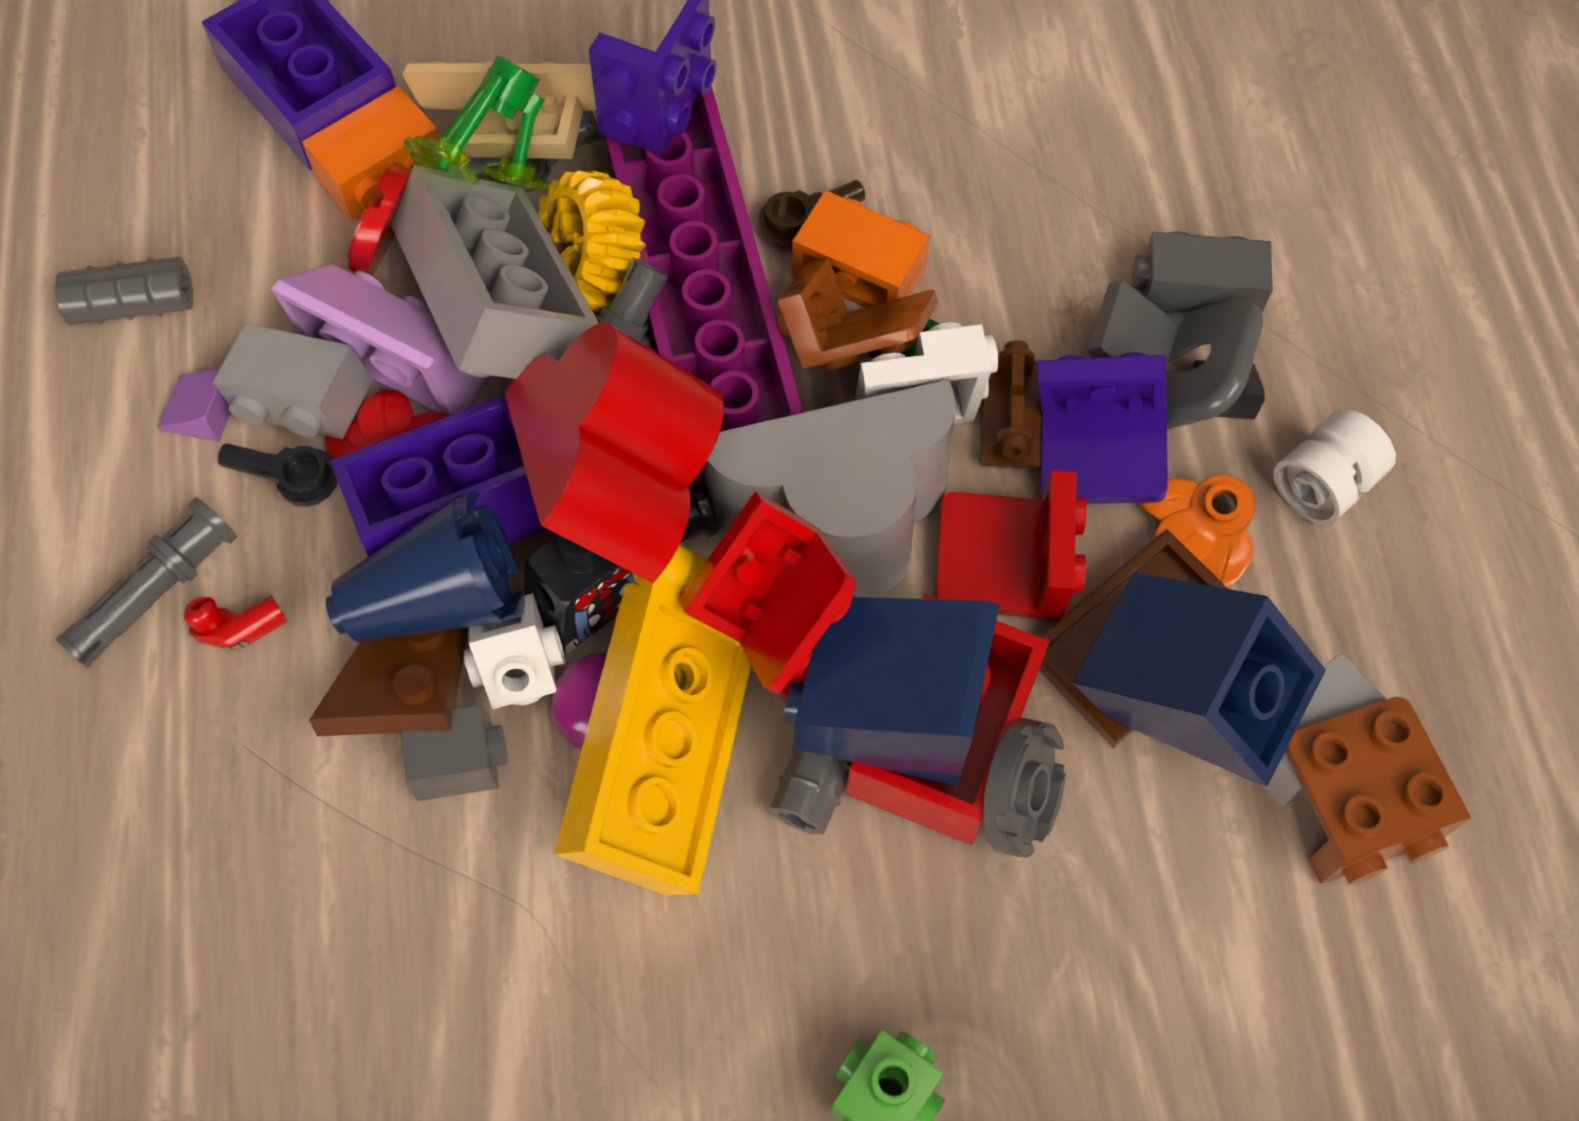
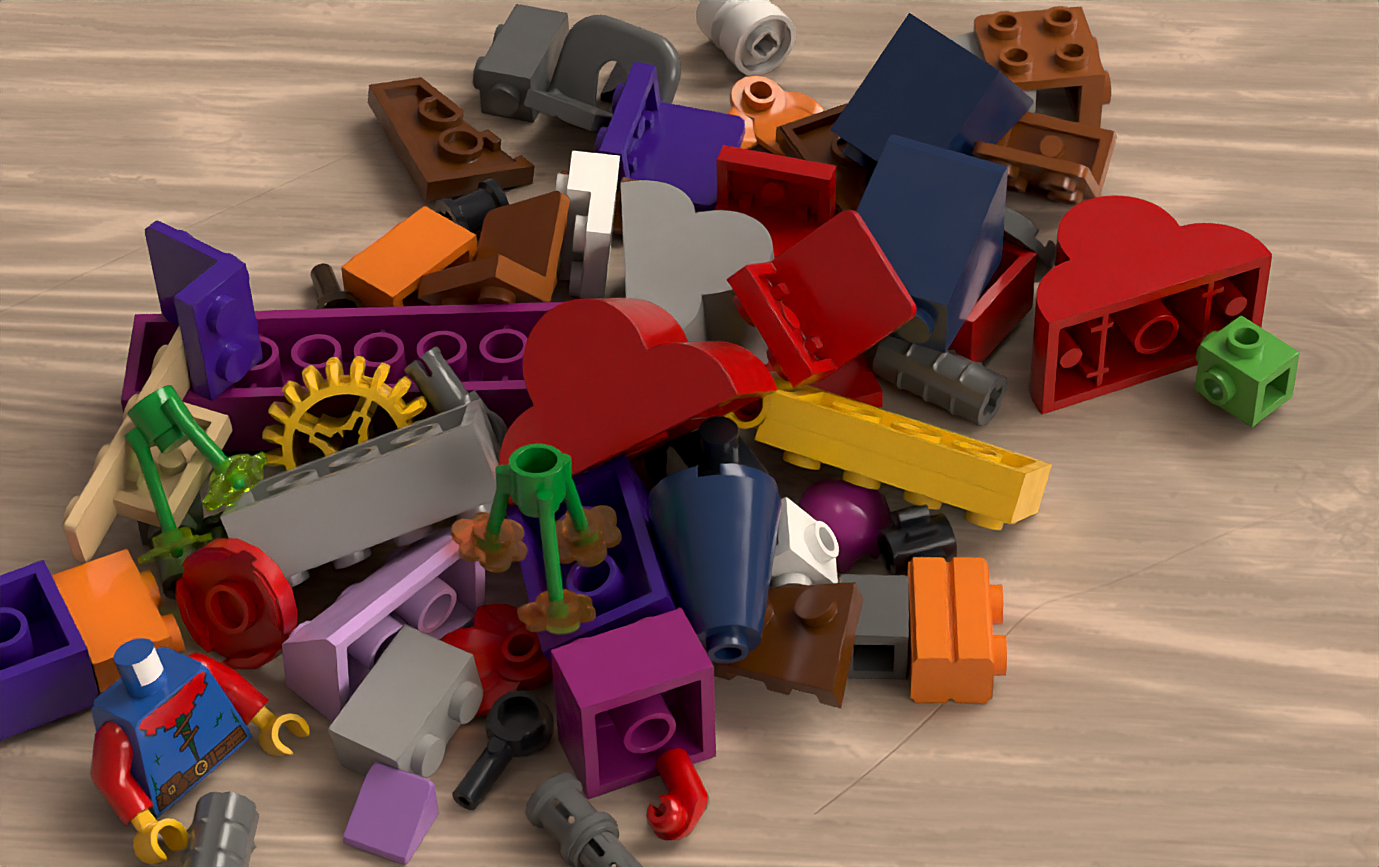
camera: 75 degrees left, 20 degrees down
none -> torso [90,638,310,864]
none -> reddish brown wing [367,77,535,201]
none -> black bush [435,178,509,234]
none -> plant [450,444,622,634]
none -> magenta brick [551,608,716,799]
none -> black gear [878,504,957,576]
none -> orange brick [907,557,1007,703]
none -> dark orange bracket [972,112,1117,206]
none -> red brick [1029,195,1272,415]

